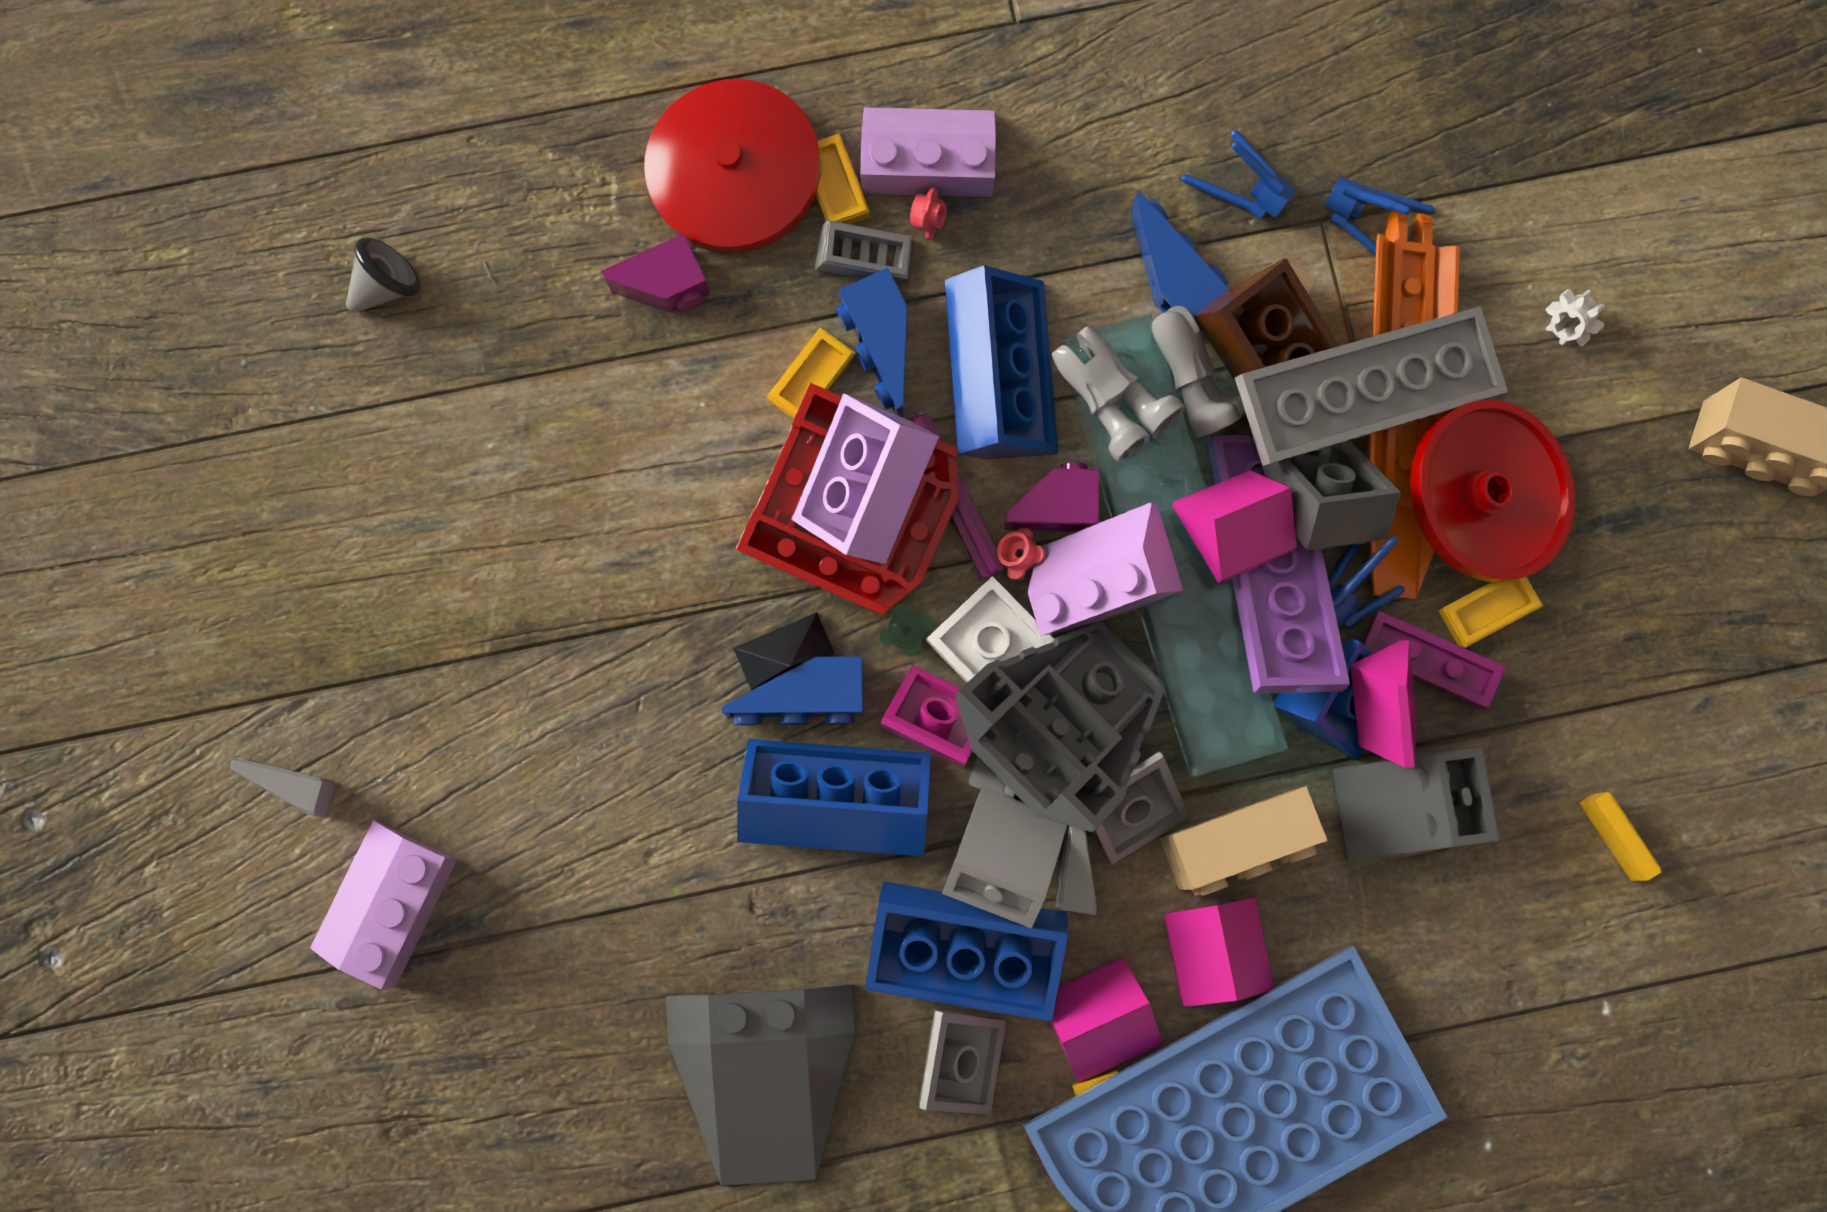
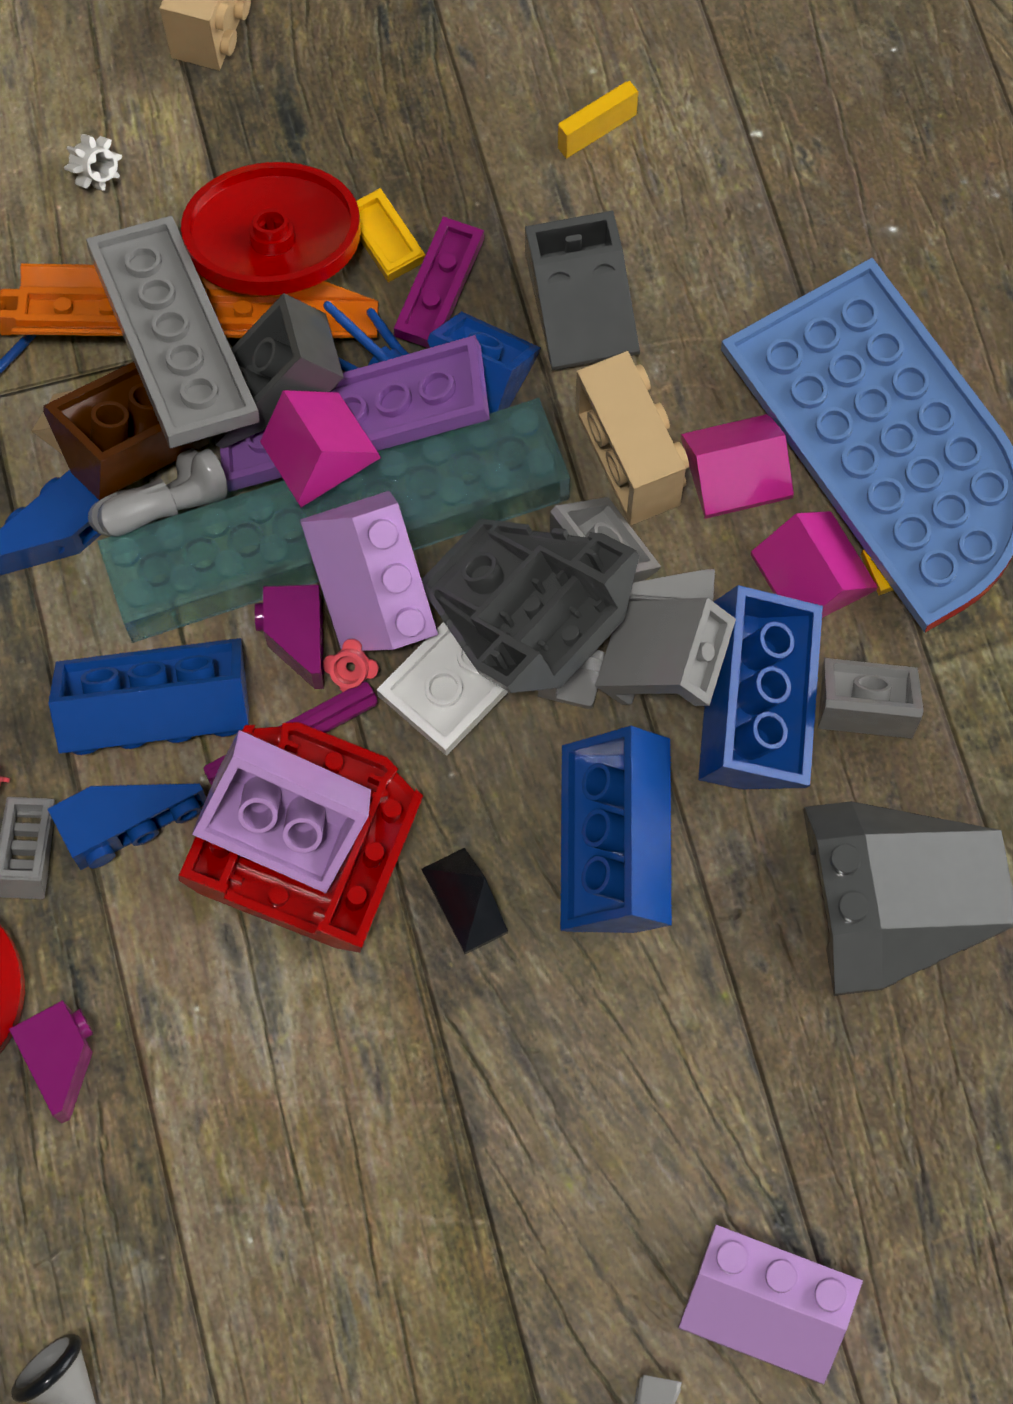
camera: 90 degrees left, 10 degrees down
blue slope [722,657,863,726] -> none
yellow tile [767,327,856,419] -> none
clear green plate [880,603,933,657] -> none
dark pink slope [880,665,972,769] -> none
light grey piece [1051,326,1186,463] -> none
dark pink slope [1350,640,1417,768] -> none

